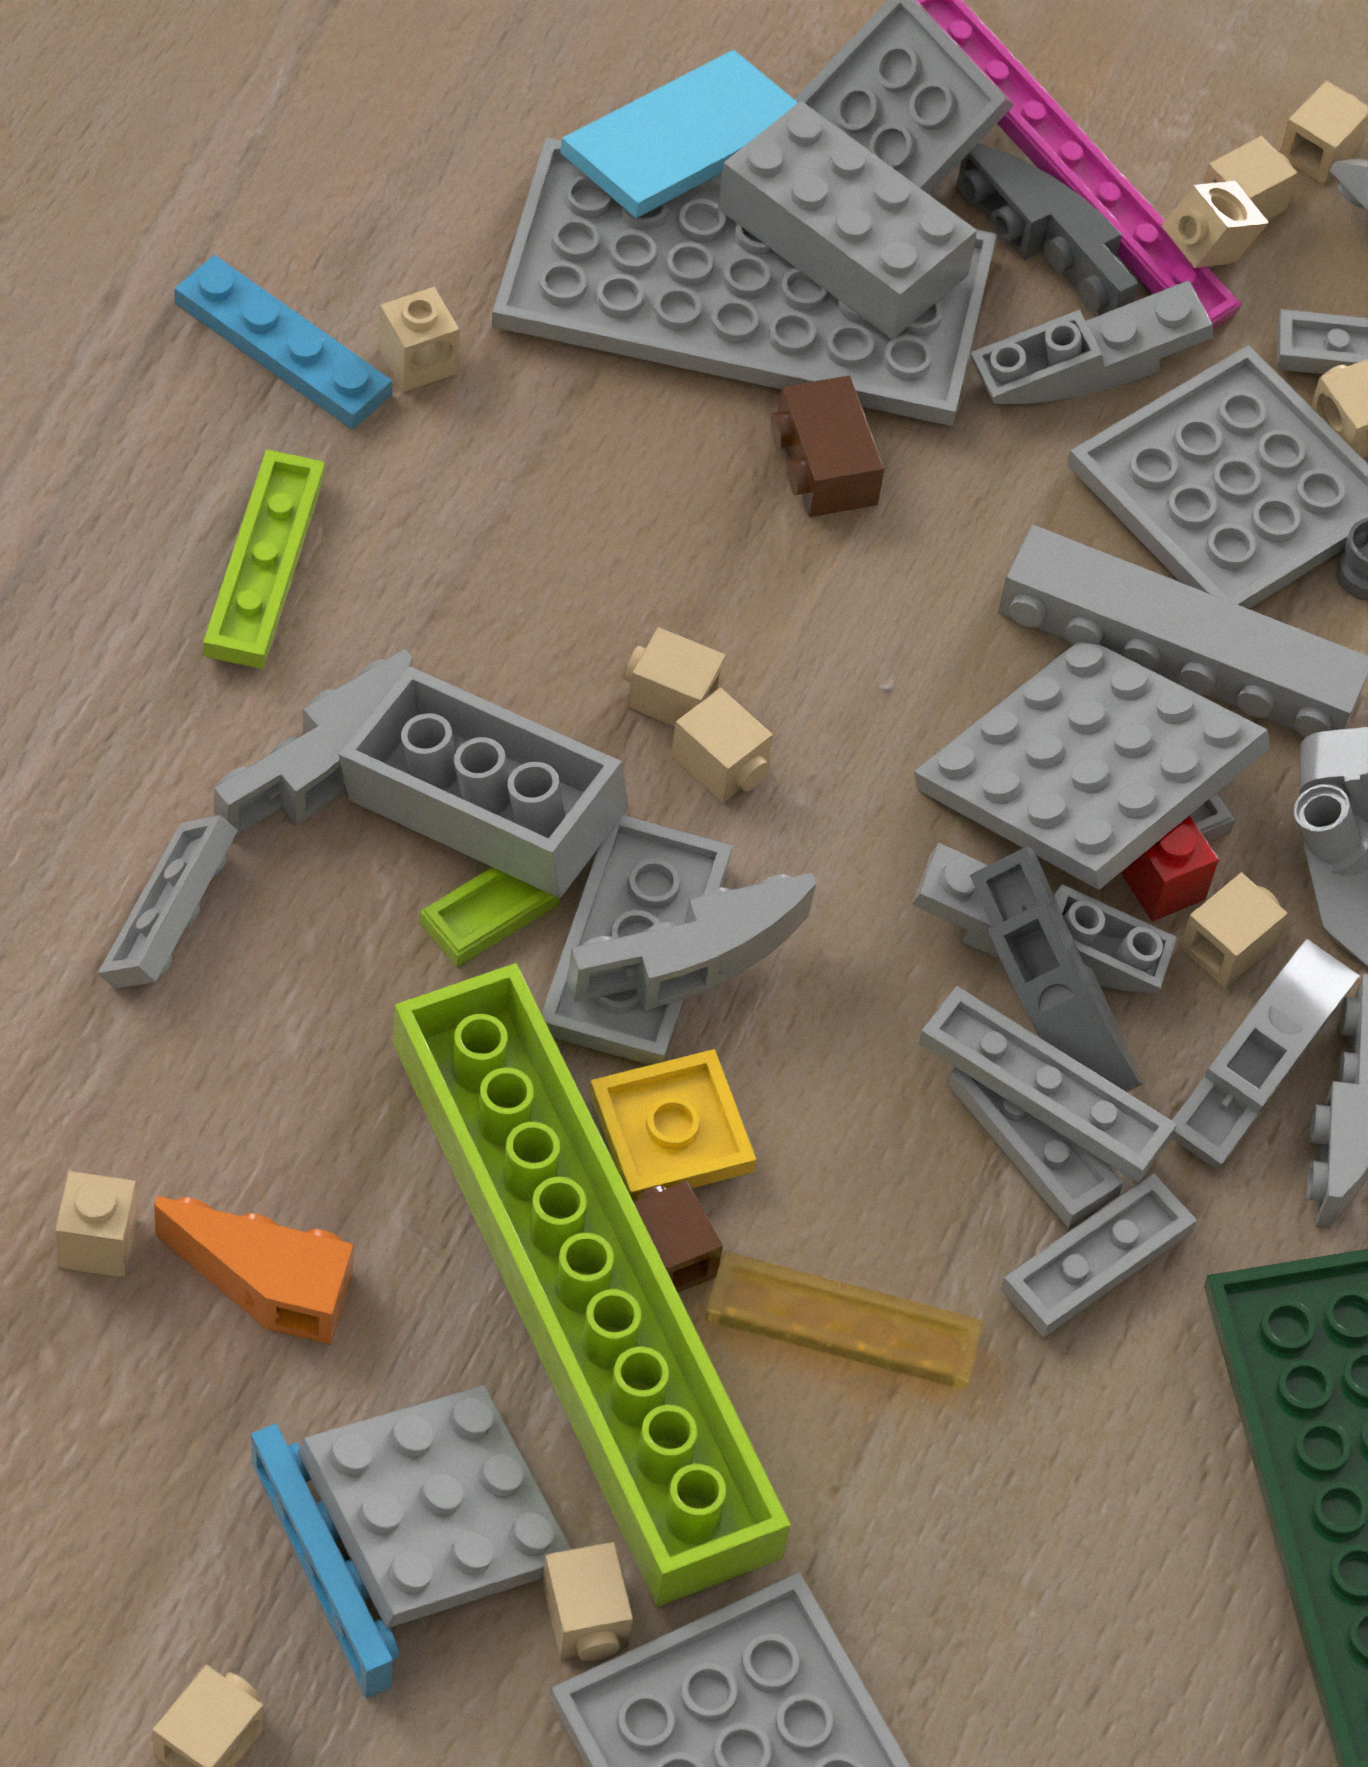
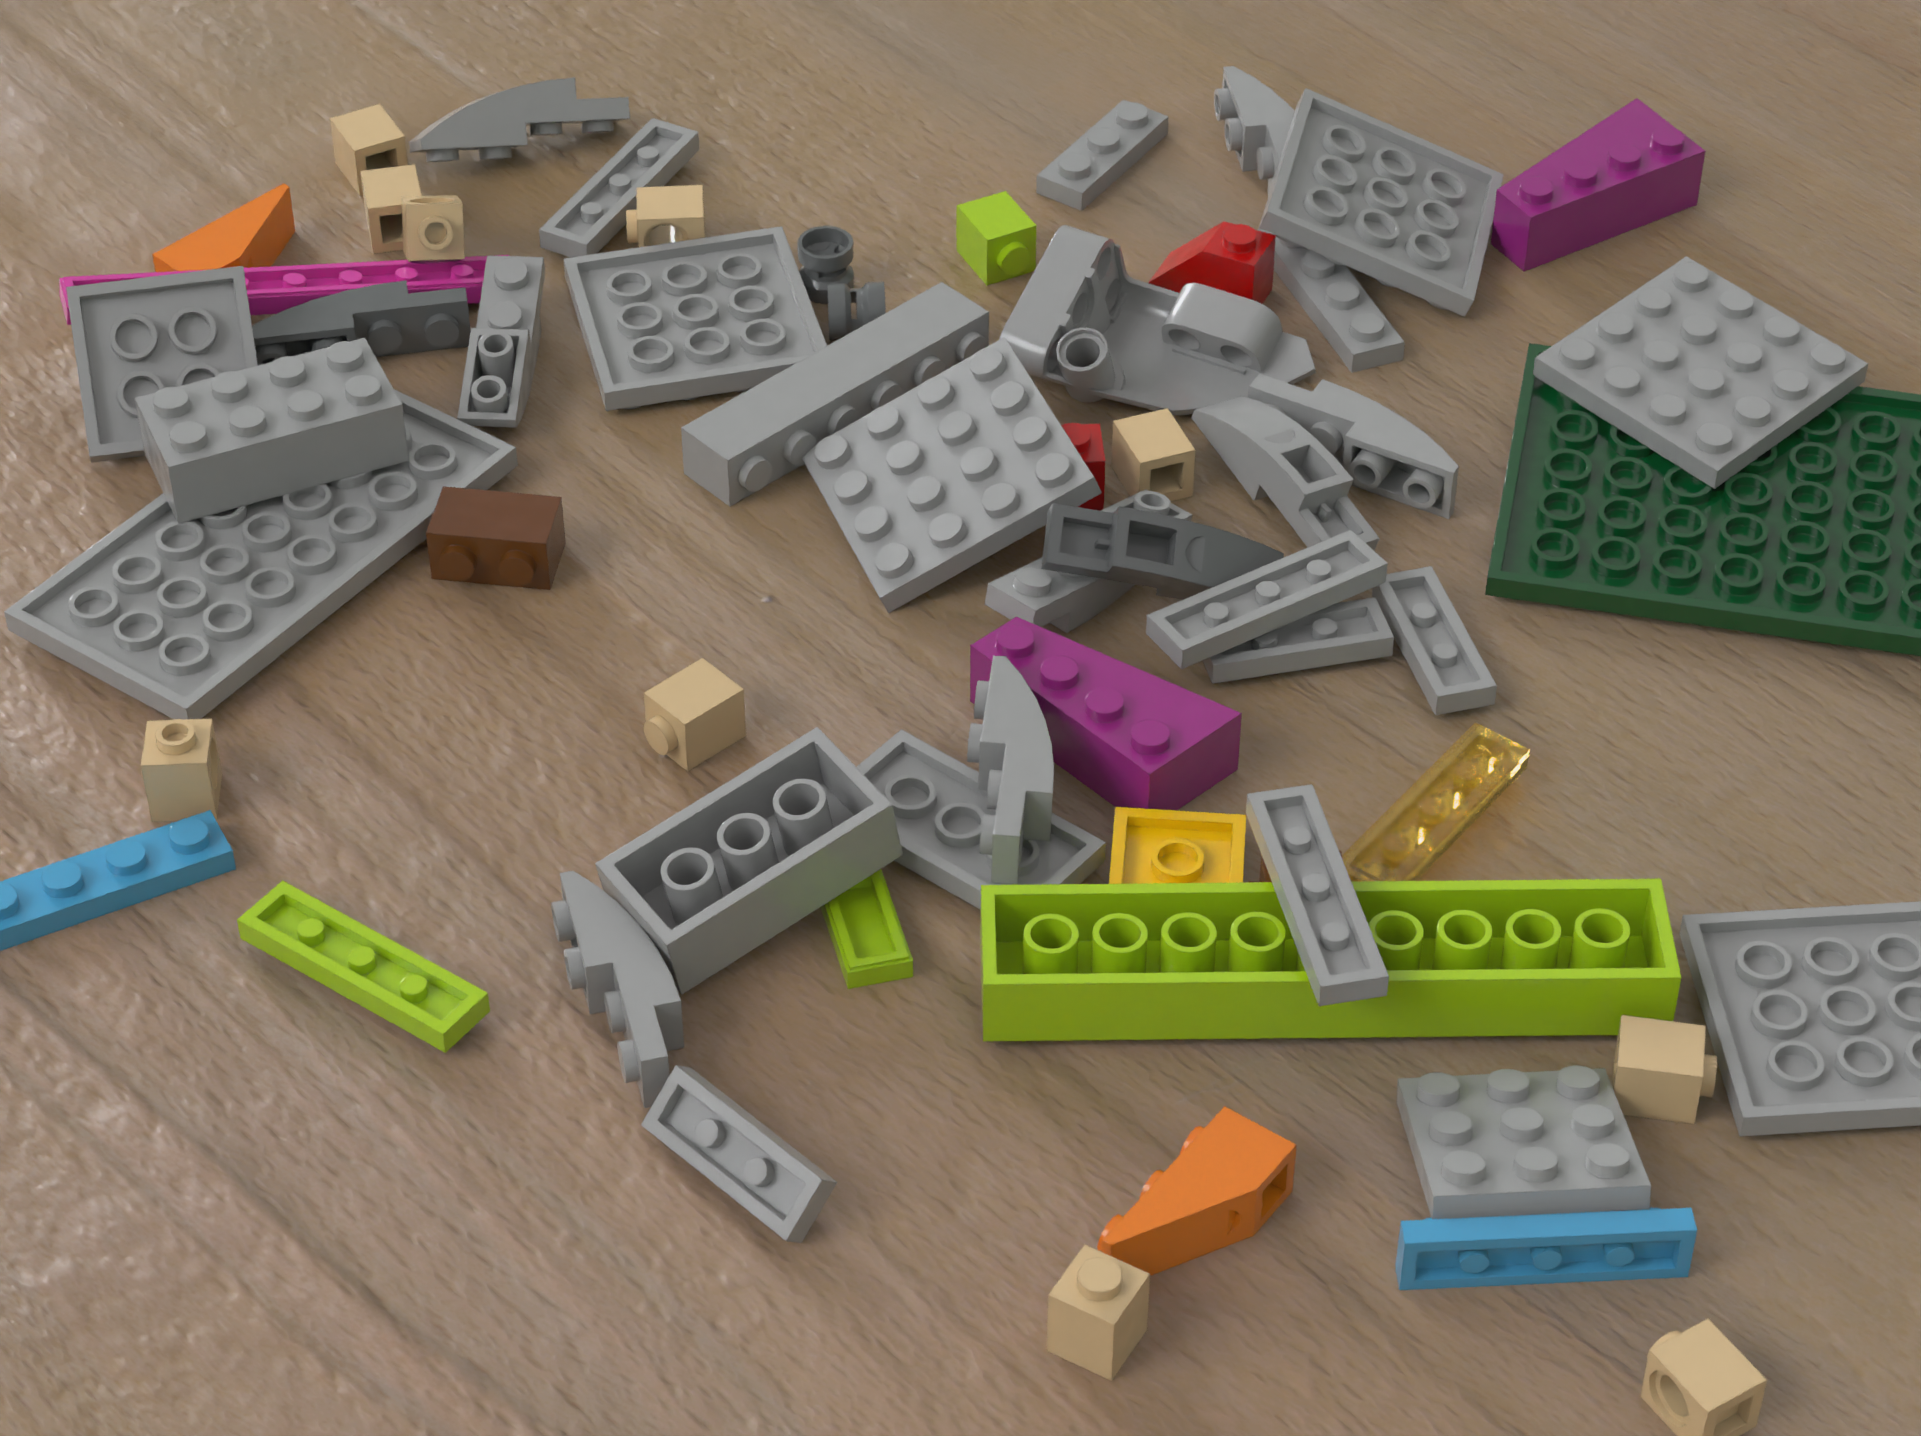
camera: 60 degrees left, 15 degrees down
medium azure tile [560,50,798,218] -> none
tan brick [671,687,773,803] -> none
none -> orange slope [152,183,296,272]
none -> dark grey wheel [827,282,886,340]
none -> magenta wedge [970,617,1242,810]
none -> light grey plate [1246,784,1389,1006]

